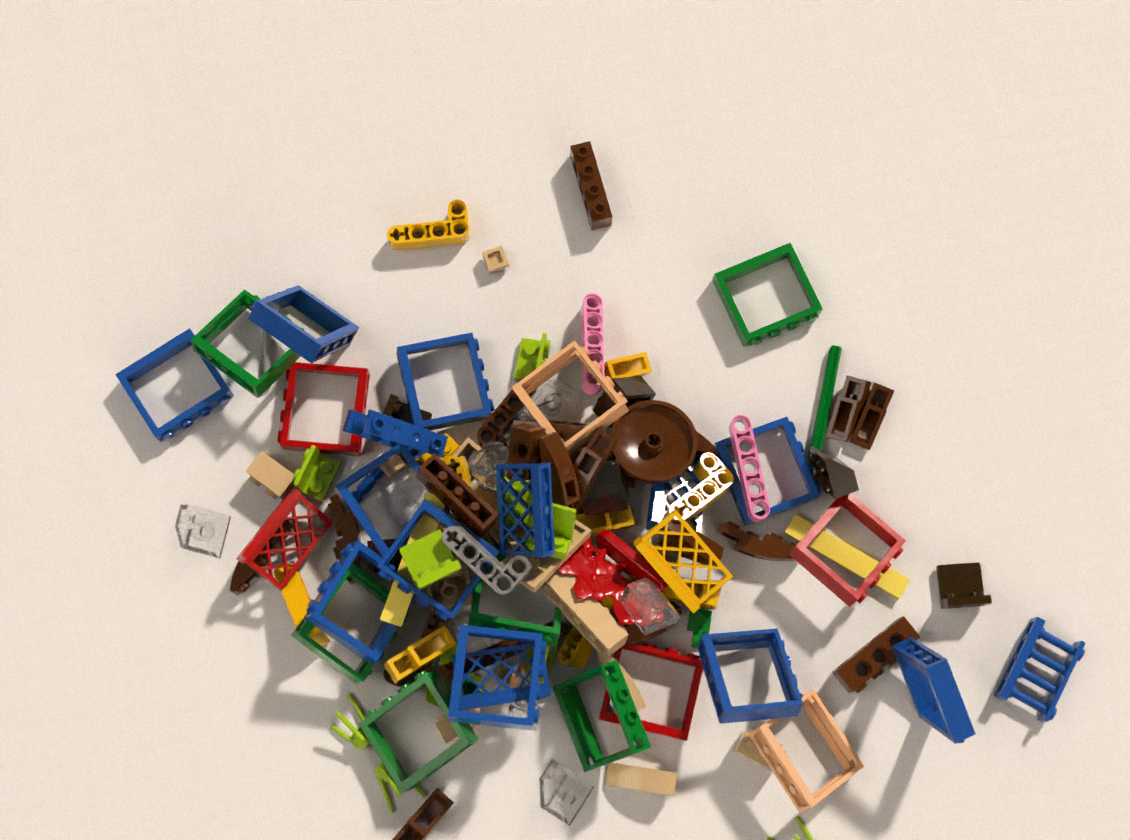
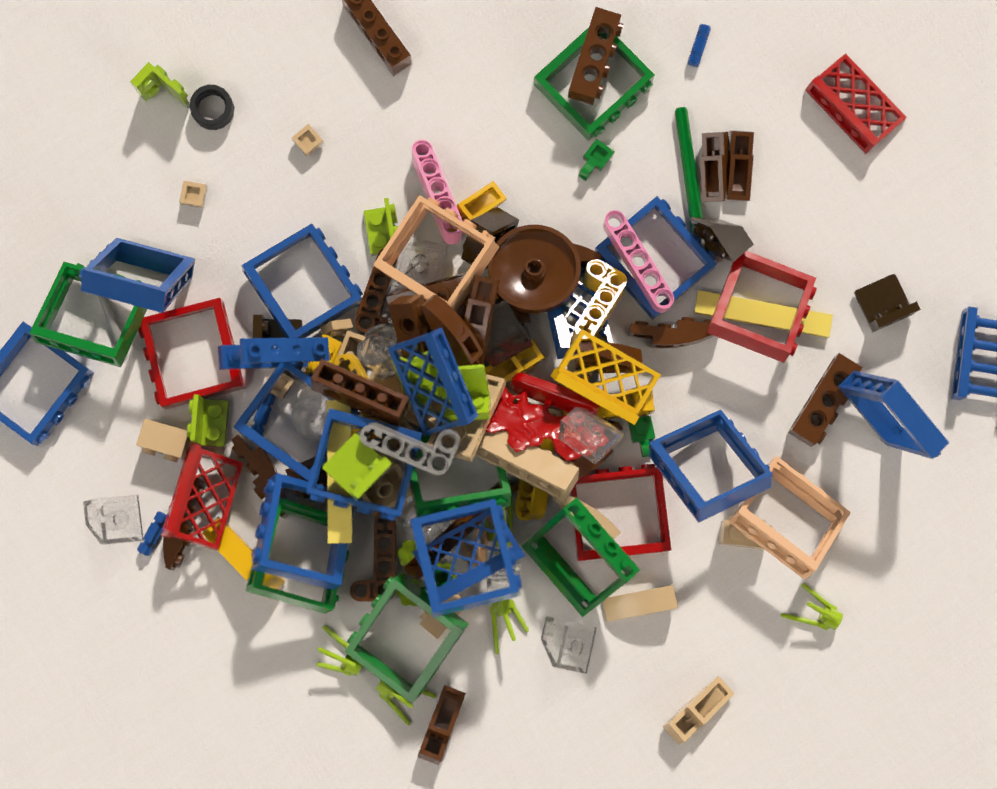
camera: 20 degrees left, 5 degrees up
yellow slope [384,625,457,684] -> none
yellow beam [387,199,470,250] -> none
none -> lime bracket [130,62,190,107]
none -> blue axle [137,511,167,556]
none -> tan plate [179,181,207,208]
none -> black tyre [189,84,234,130]
none -> tan plate [320,319,353,338]
none -> lime plant [489,599,529,654]
none -> reddish brown brick [568,7,624,105]
none -> green plate [578,139,615,181]
none -> blue axle [687,24,711,67]
none -> red fence [805,53,907,154]

